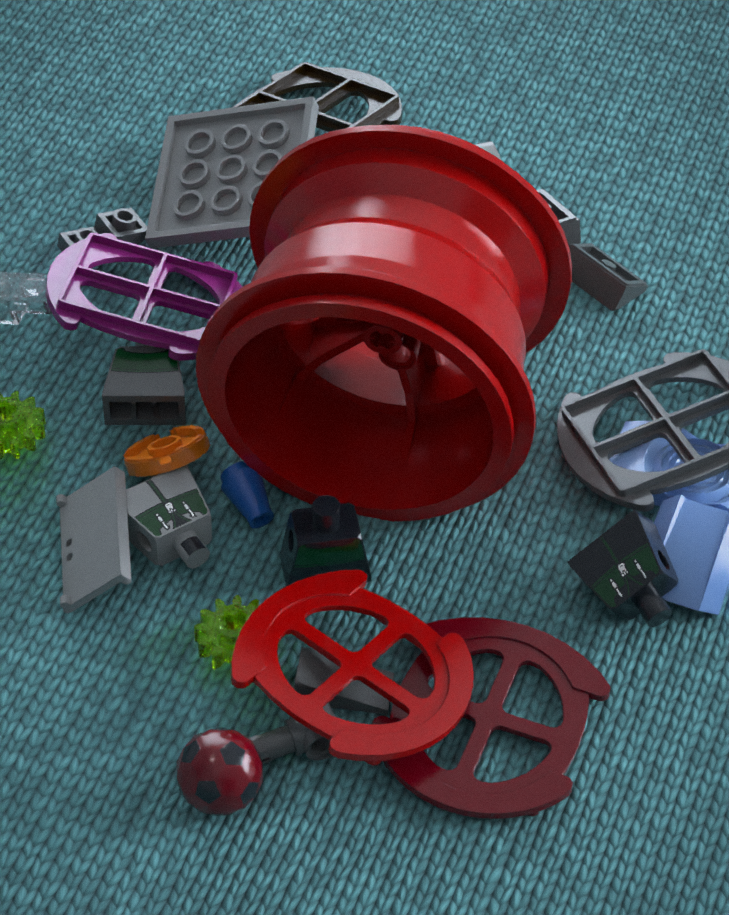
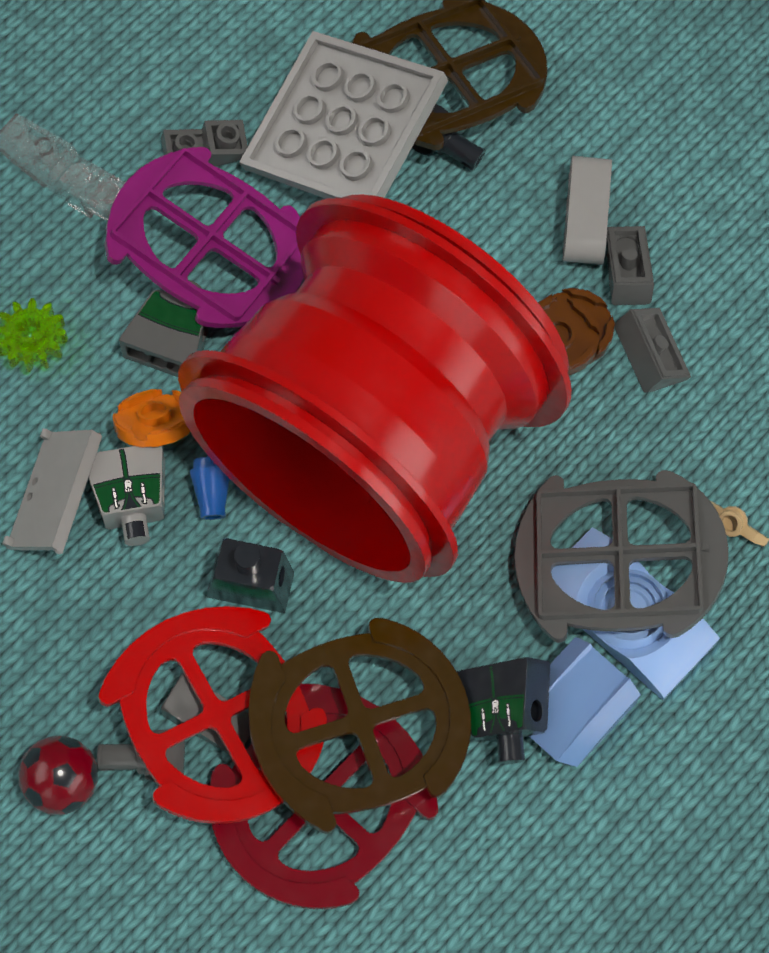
camera: 20 degrees right, 20 degrees up
clear neon green gear [194,595,259,671] -> none
none -> dark brown window [248,618,471,834]

